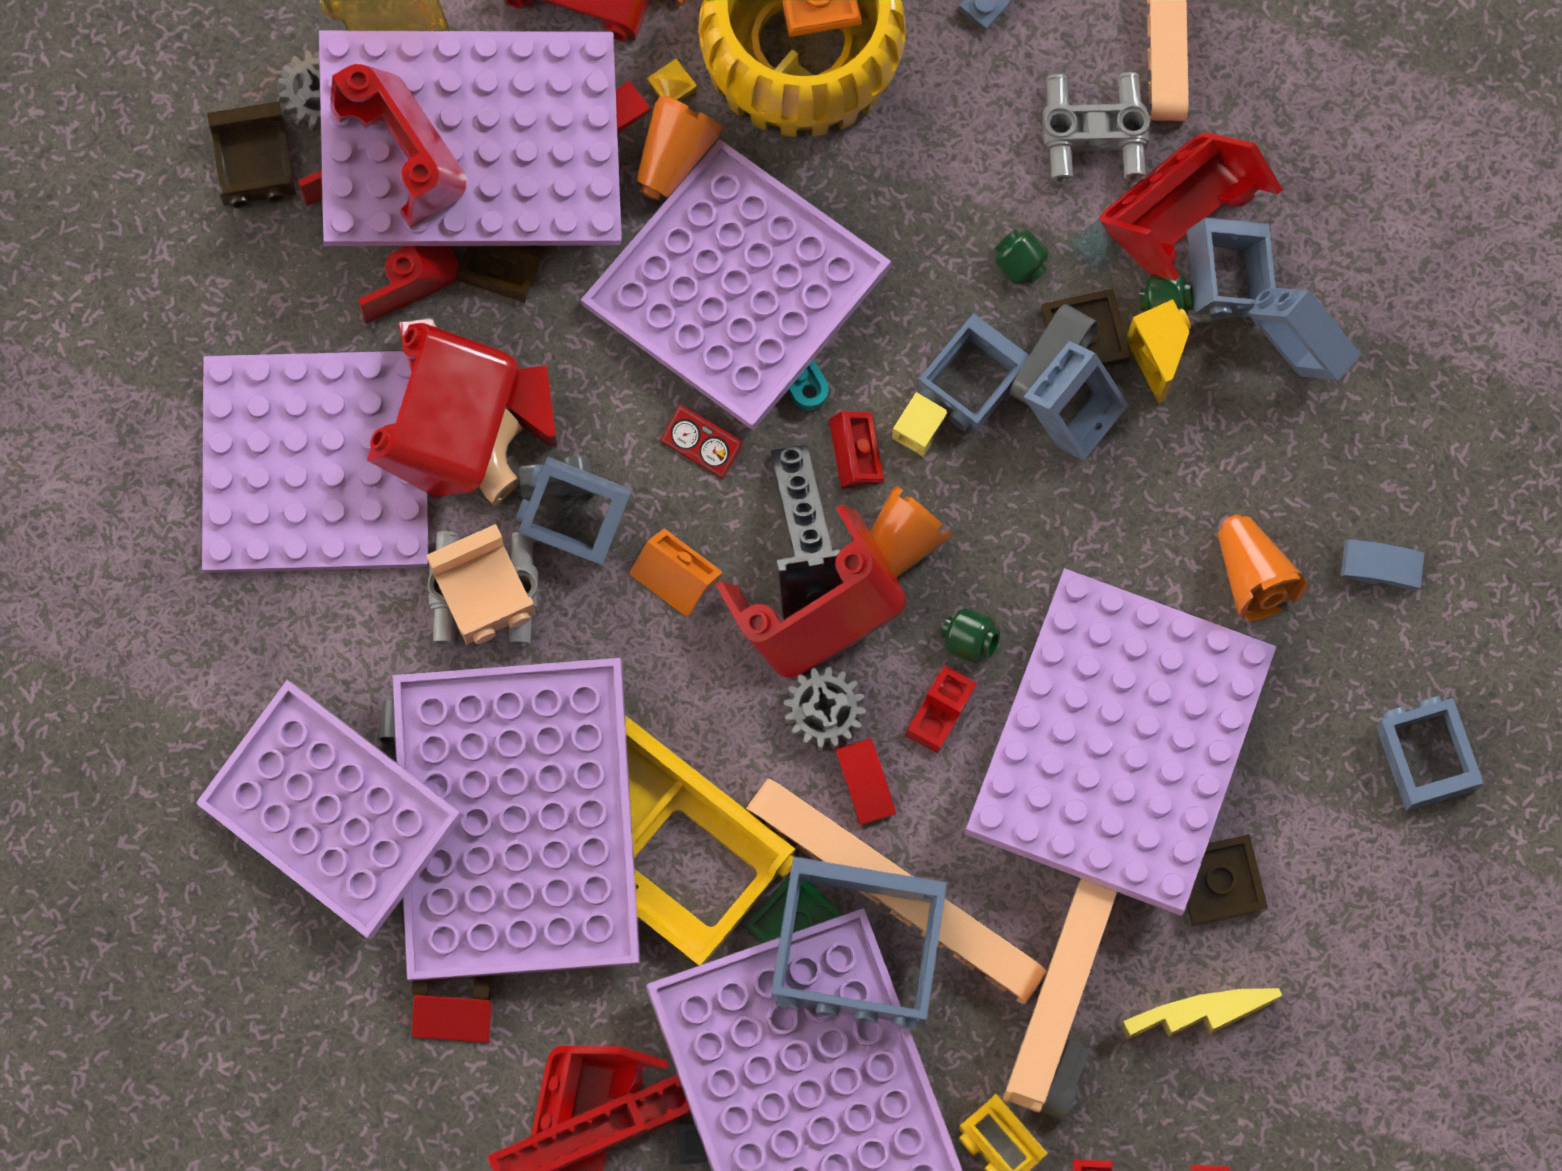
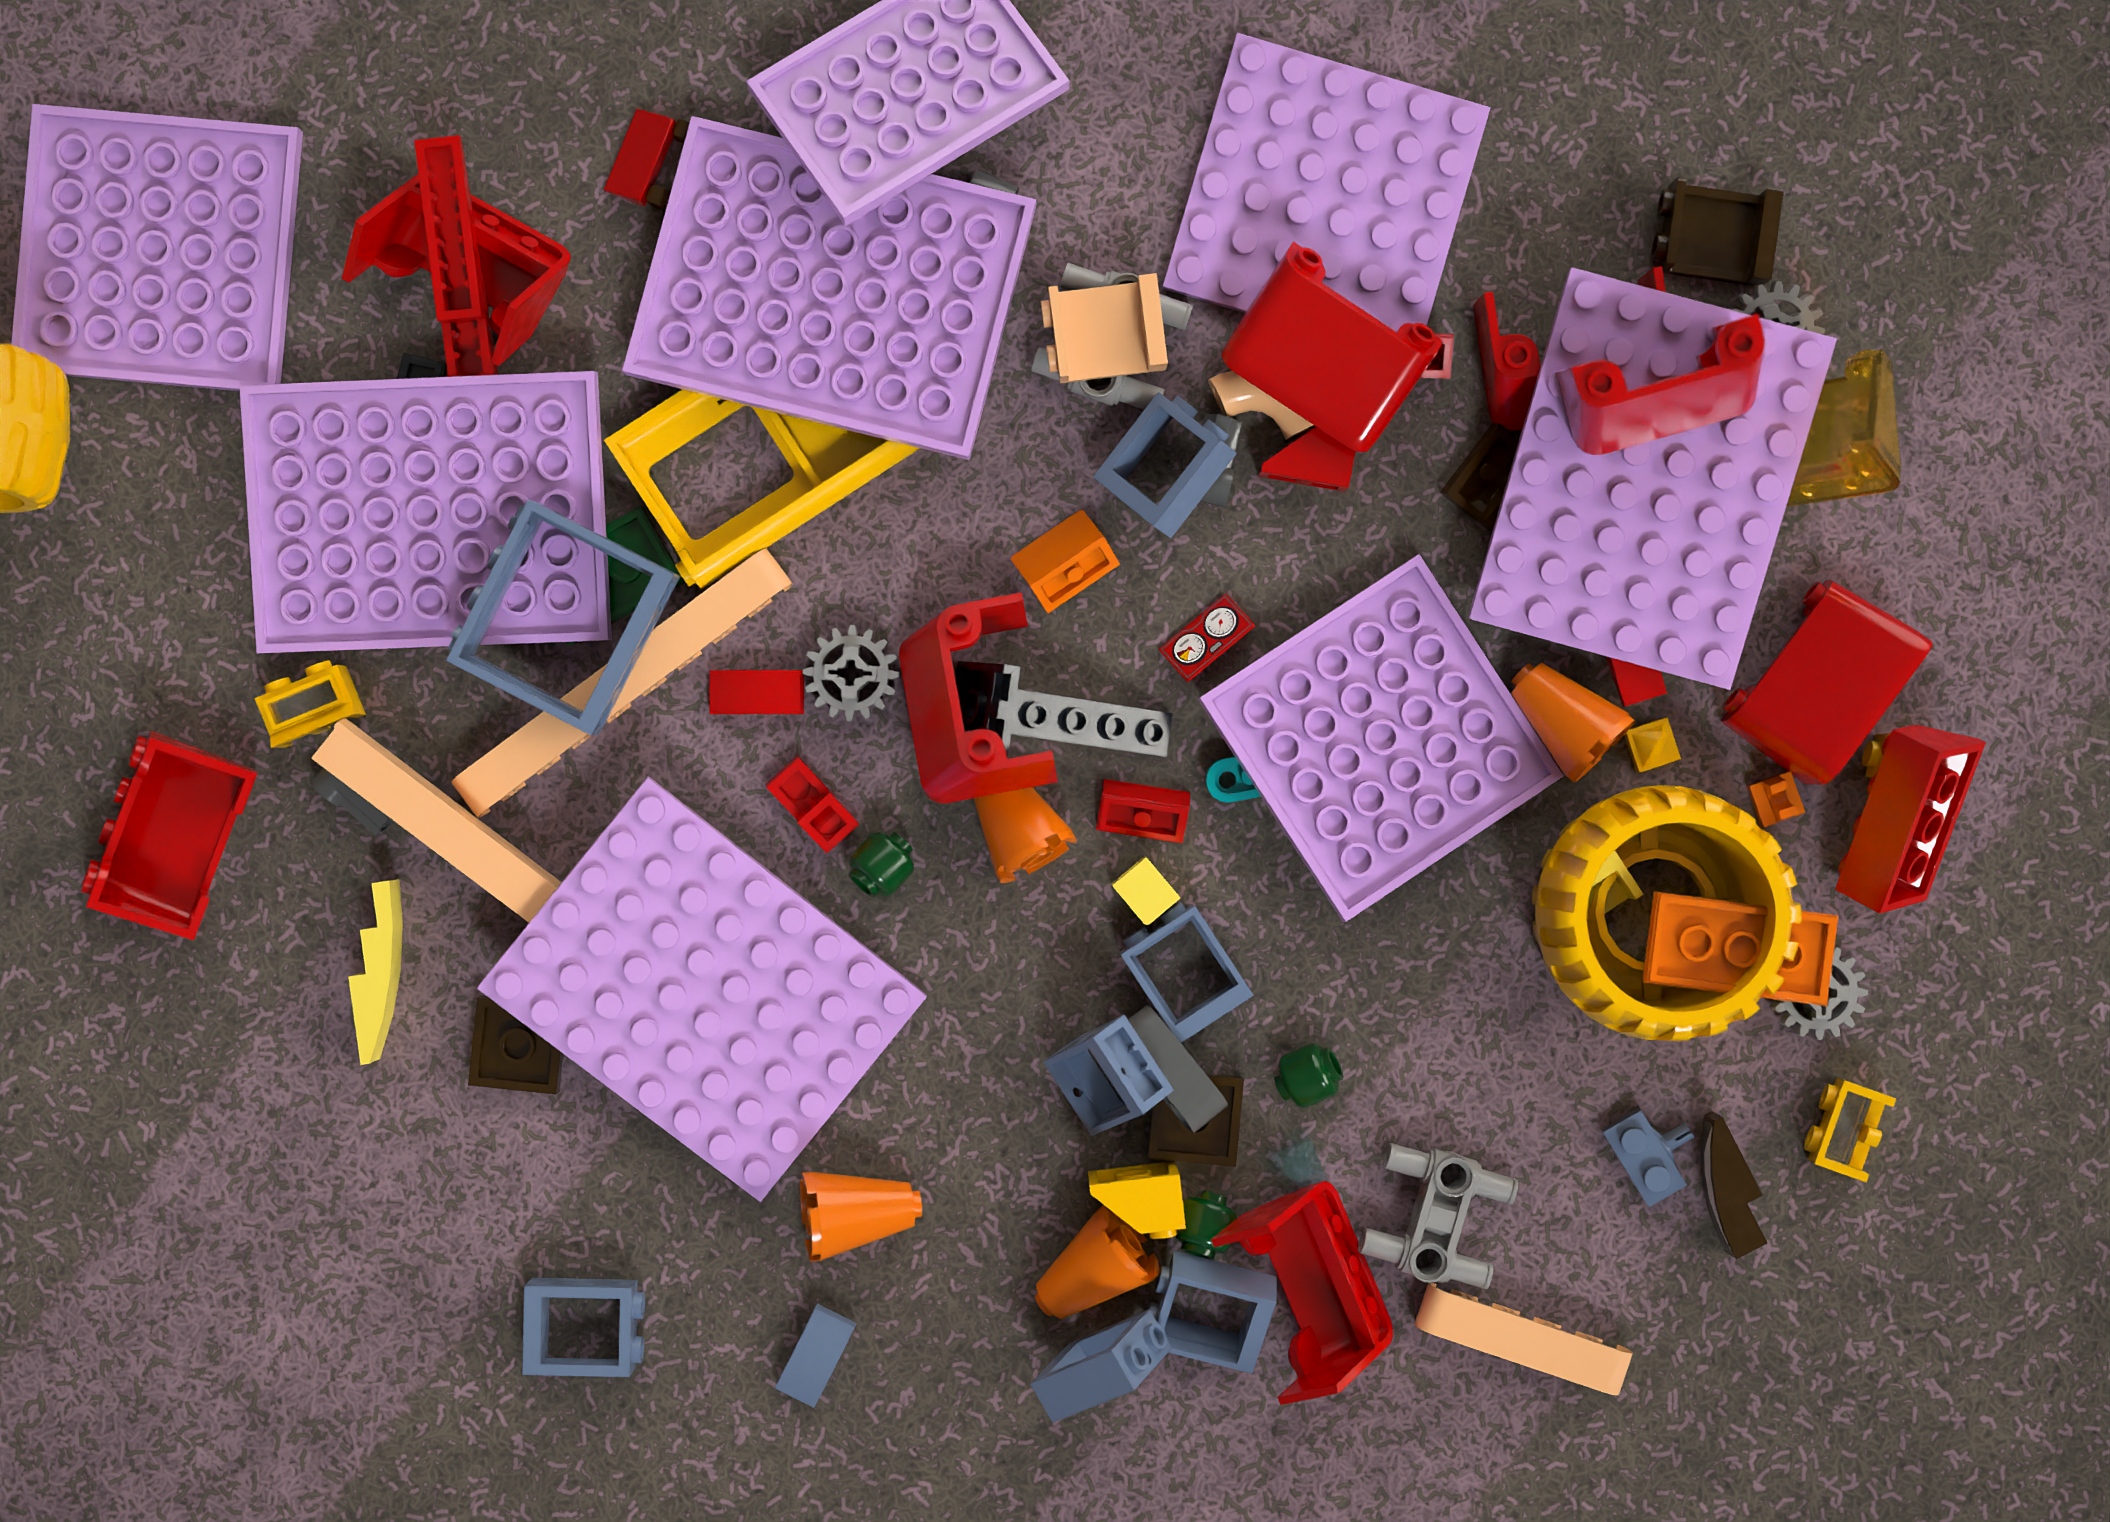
camera: 110 degrees right, 15 degrees up
none -> orange cone [1035,1205,1160,1319]

